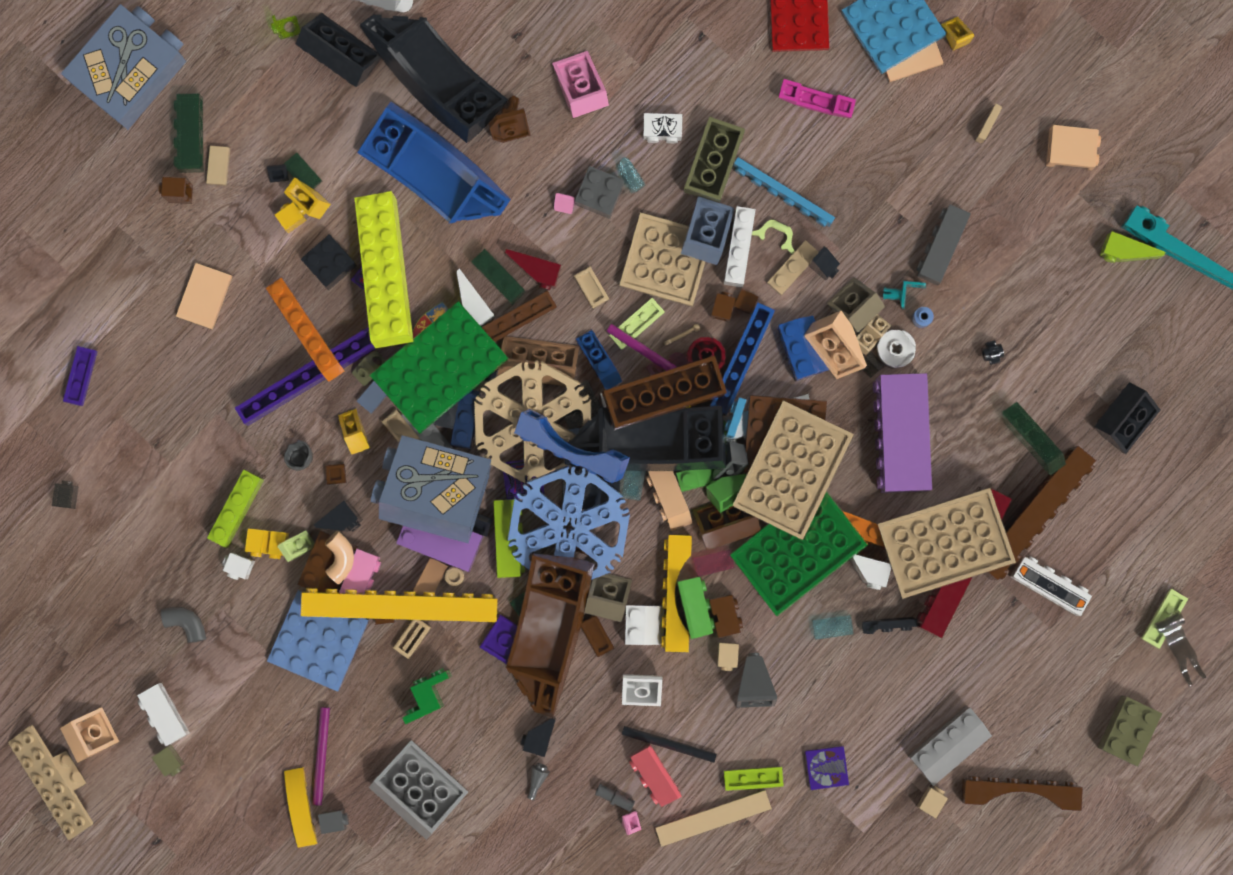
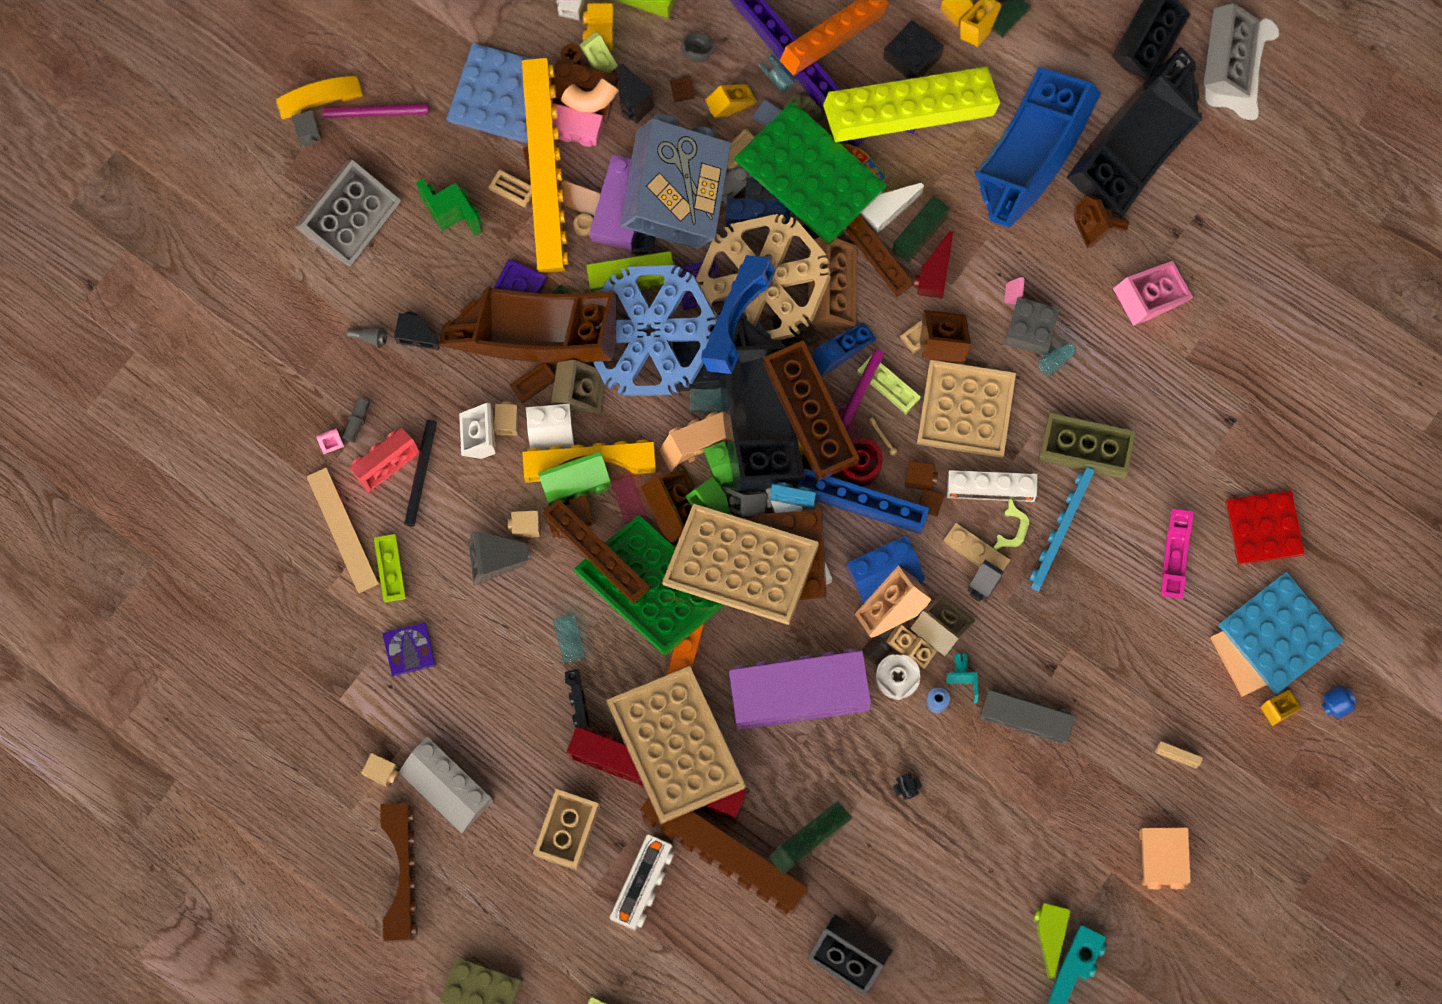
camera: 85 degrees right, 10 degrees down
white brick [643,113,682,144] -> none
sand blue slope [681,196,734,265] -> none
white slope [850,555,892,590] -> none
none -> tan brick [494,401,519,436]
none -> tan brick [533,789,600,871]
none -> reddish brown plate [542,499,650,604]
none -> reddish brown bush [560,44,582,65]
none -> clear light blue hinge [758,53,795,93]
none -> reddish brown slope [920,310,971,363]

